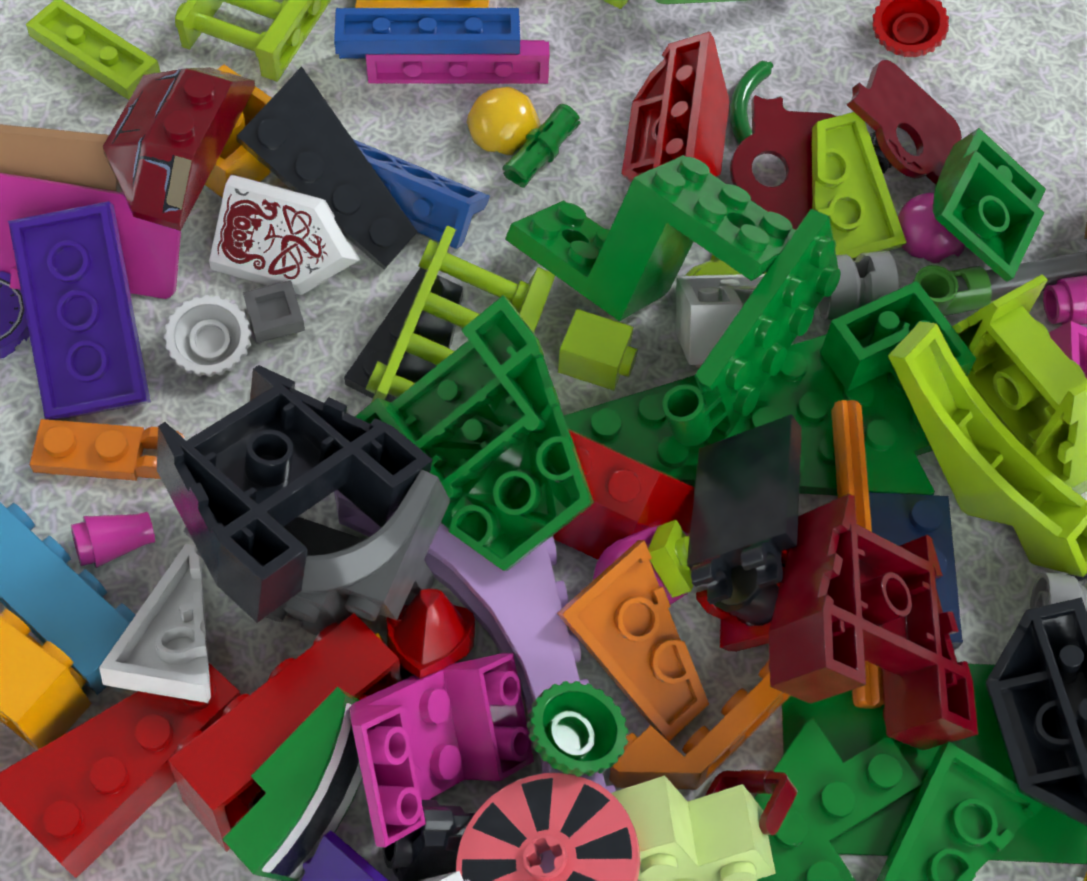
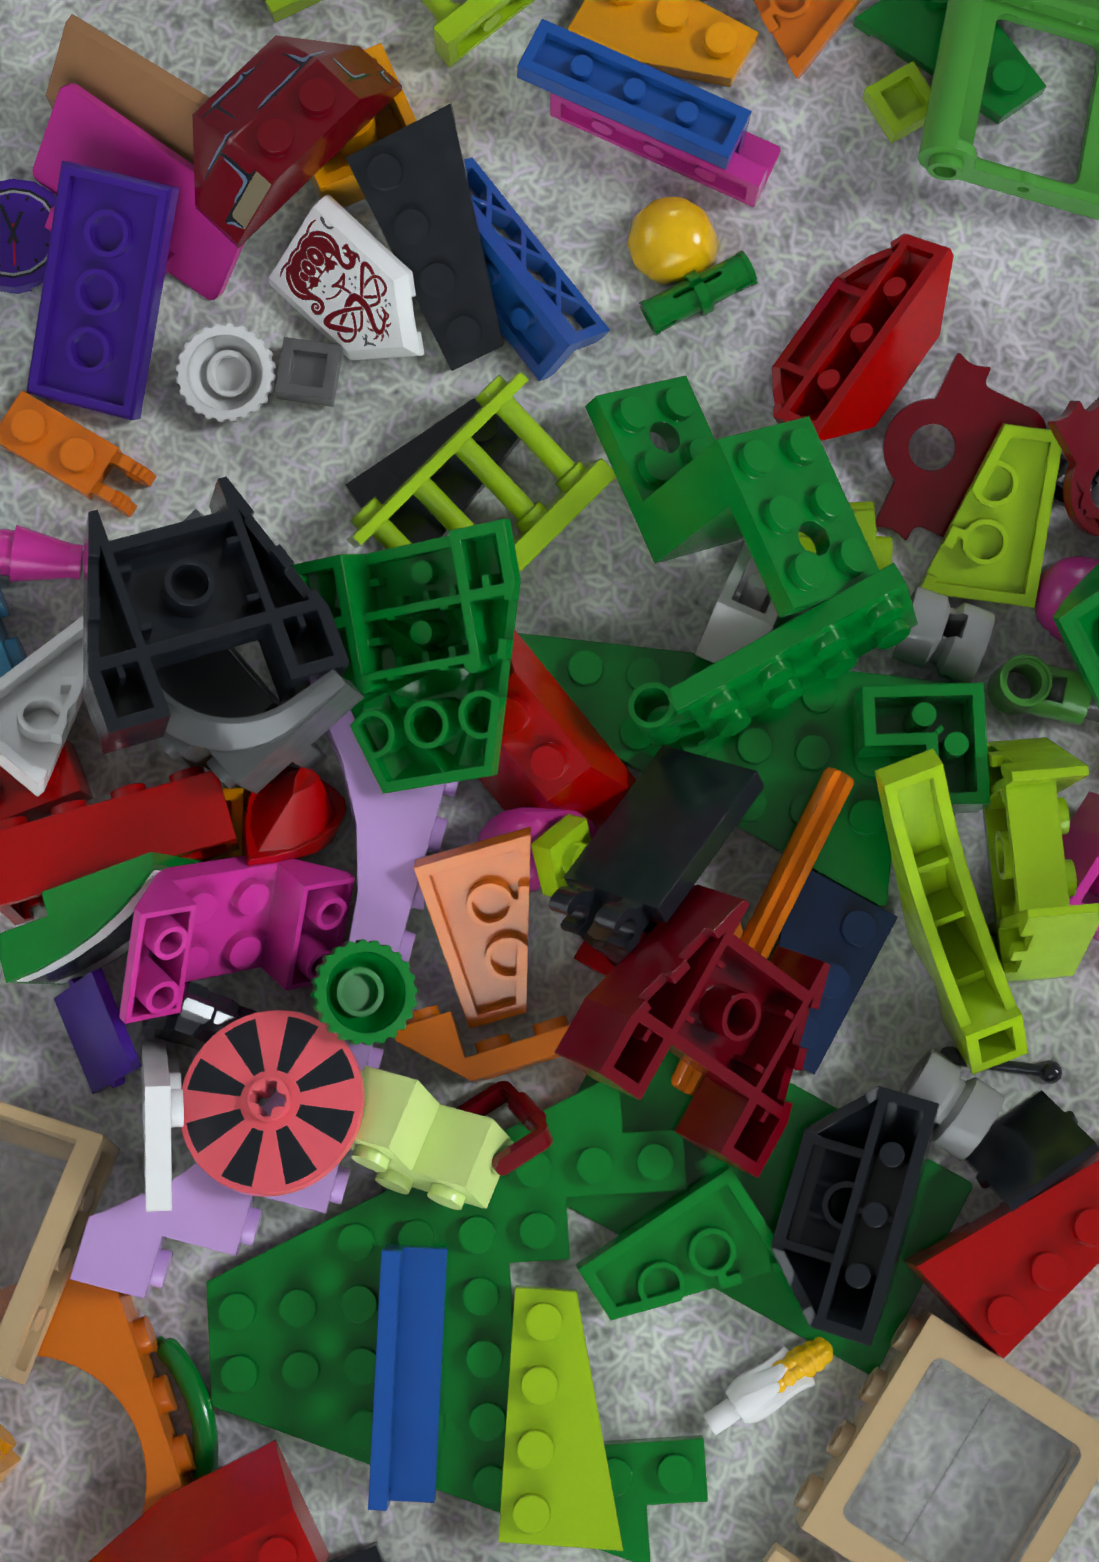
camera: 30 degrees right, 20 degrees up
lime brick [558,309,638,391] -> none
green piece [729,60,774,145] -> none

